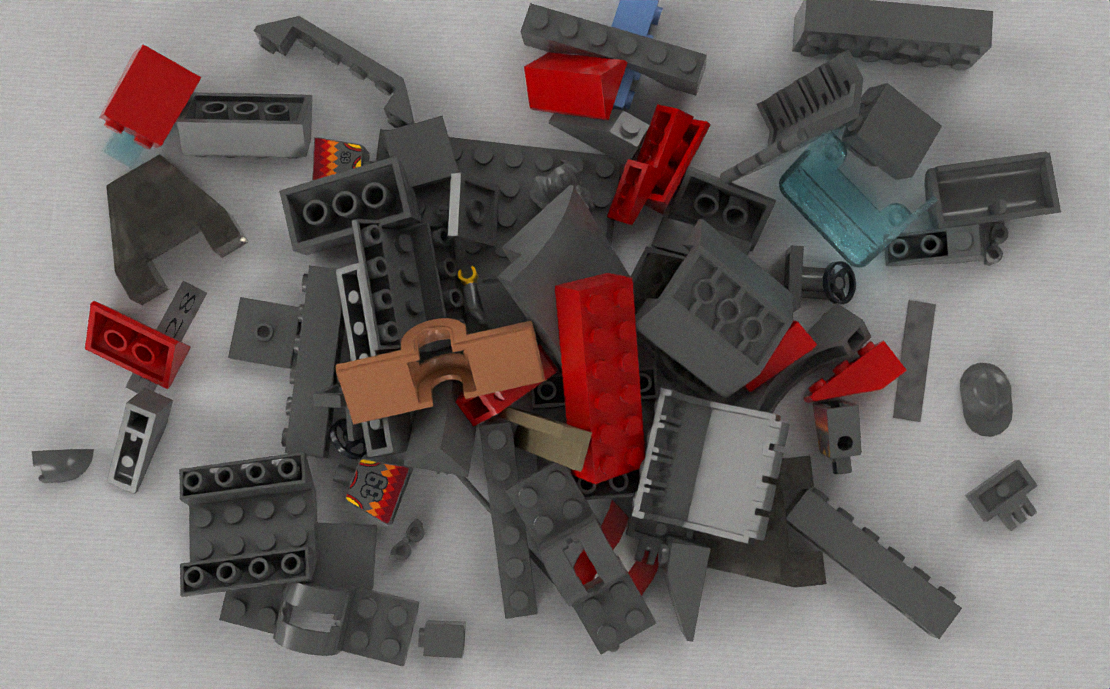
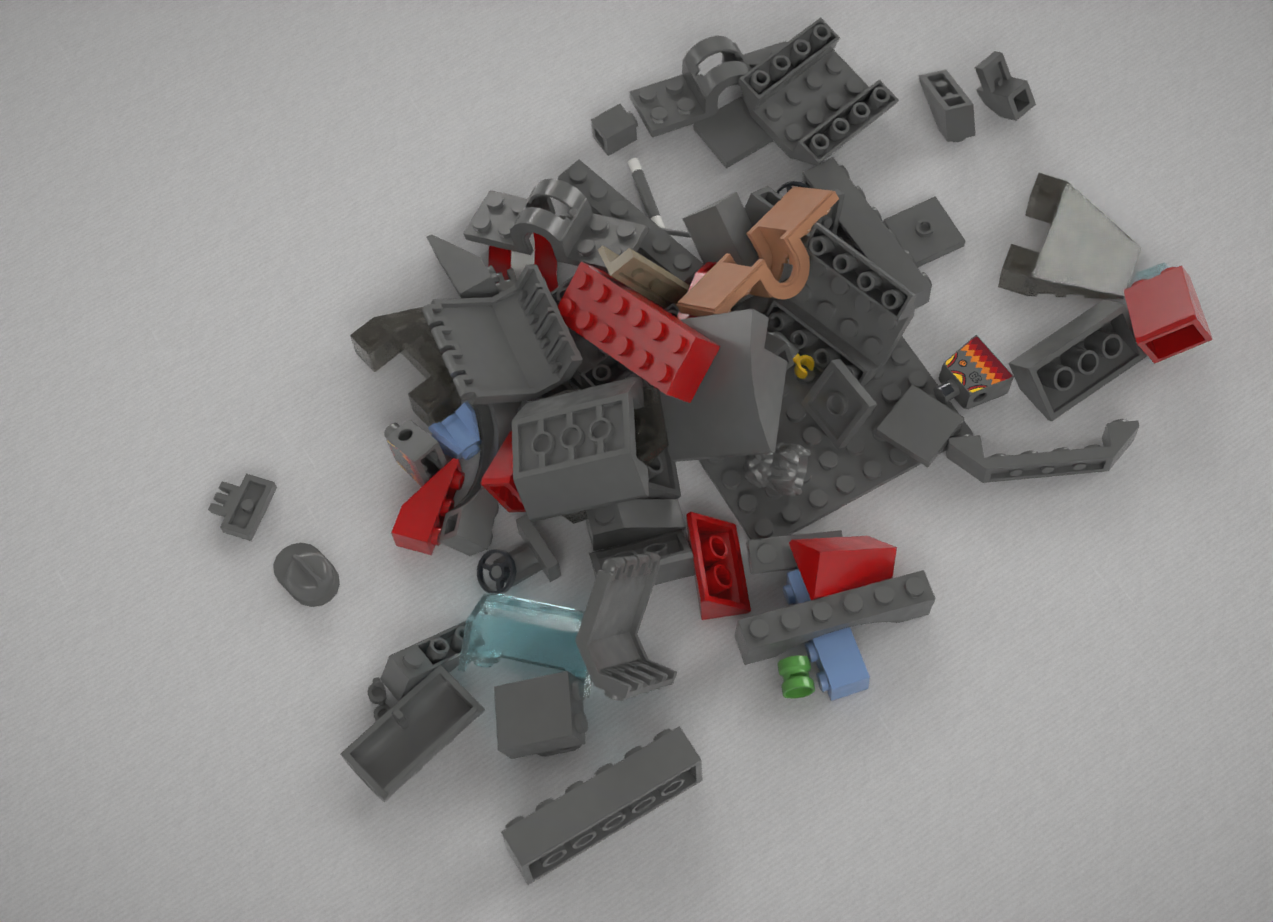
camera: 155 degrees right, 20 degrees down
dark grey brick [32,449,94,483] -> none
red slope [85,301,191,389] -> none
flat silver sticker [125,281,207,393] -> none
dark grey slope [279,156,422,255] -> none
torso [333,458,414,525] -> none
dark grey piece [389,519,425,561] -> none
red slope [607,104,694,226] -> none
dark grey brick [780,487,962,639] -> none
flat silver sticker [893,300,936,422] -> none
none -> medium blue brick [428,401,482,461]
none -> dark grey bar [628,158,666,229]
none -> bright green wheel [777,655,815,699]
none -> dark grey brick [975,51,1036,121]

